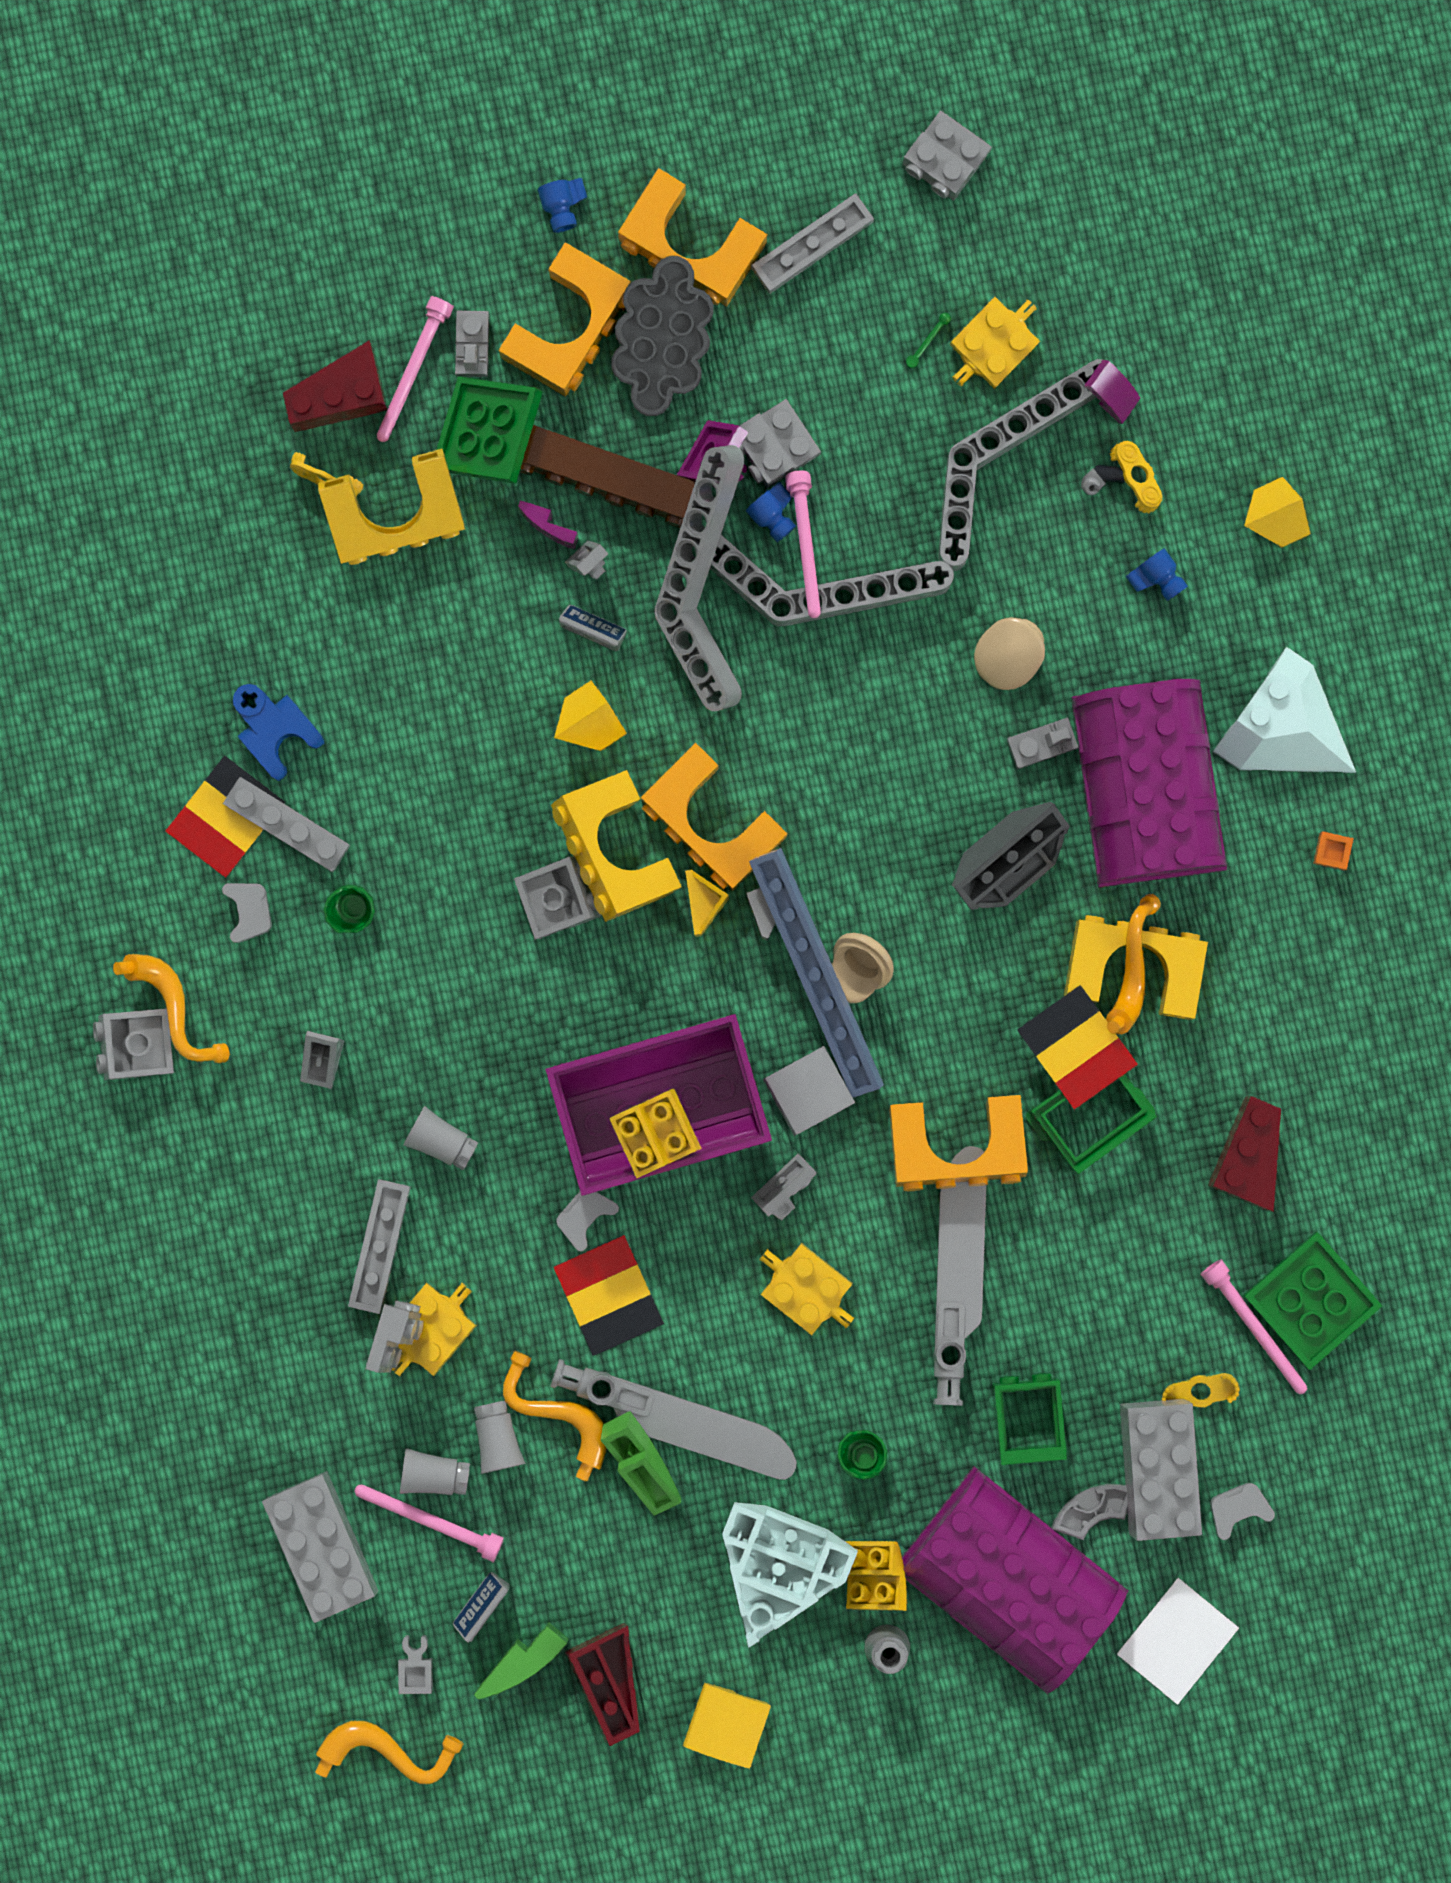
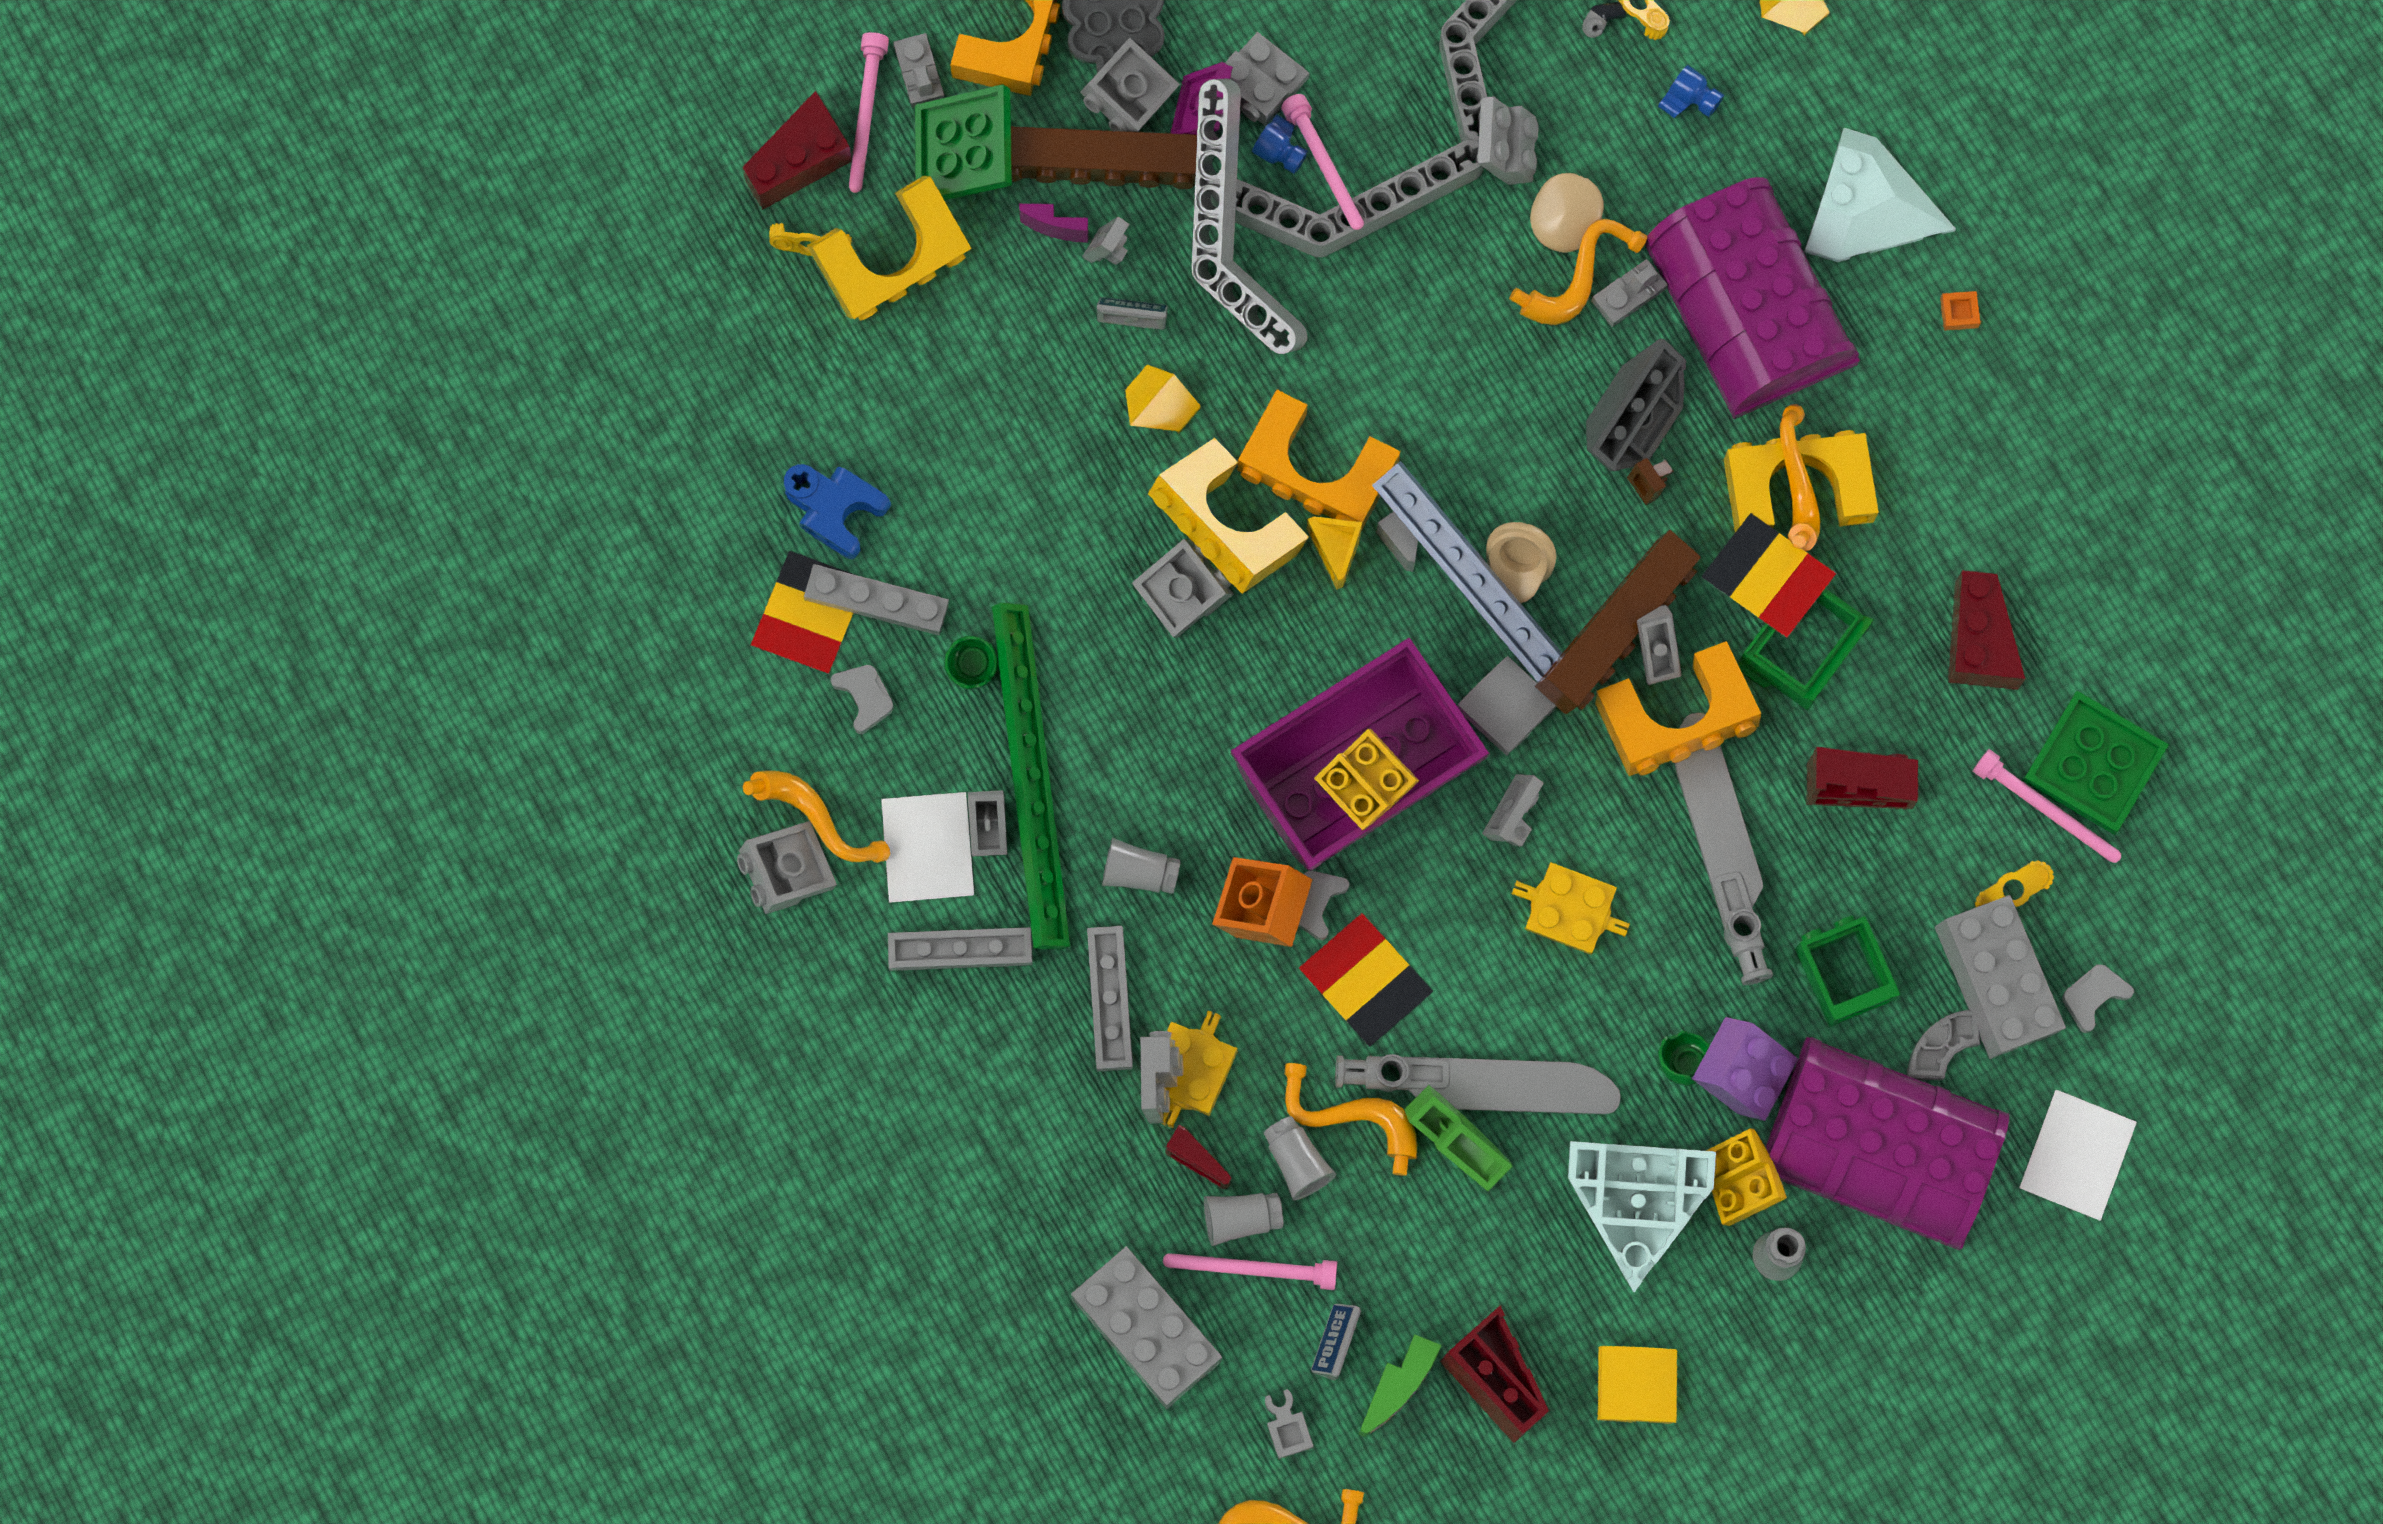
camera: 20 degrees left, 10 degrees down
none -> white sticker [881,792,974,903]
none -> light grey plate [888,927,1032,971]
none -> green plate [992,602,1070,950]
none -> light grey plate [1080,38,1180,132]
none -> dark red slope [1165,1124,1231,1190]
none -> orange brick [1212,857,1313,947]
none -> light grey plate [1478,96,1538,185]
none -> light orange animal [1509,219,1647,325]
none -> reddish brown brick [1535,529,1701,714]
none -> reddish brown tile [1627,458,1673,505]
none -> light grey slope [1637,605,1682,685]
none -> medium lavender brick [1692,1017,1798,1121]
none -> dark red wedge [1806,747,1918,809]

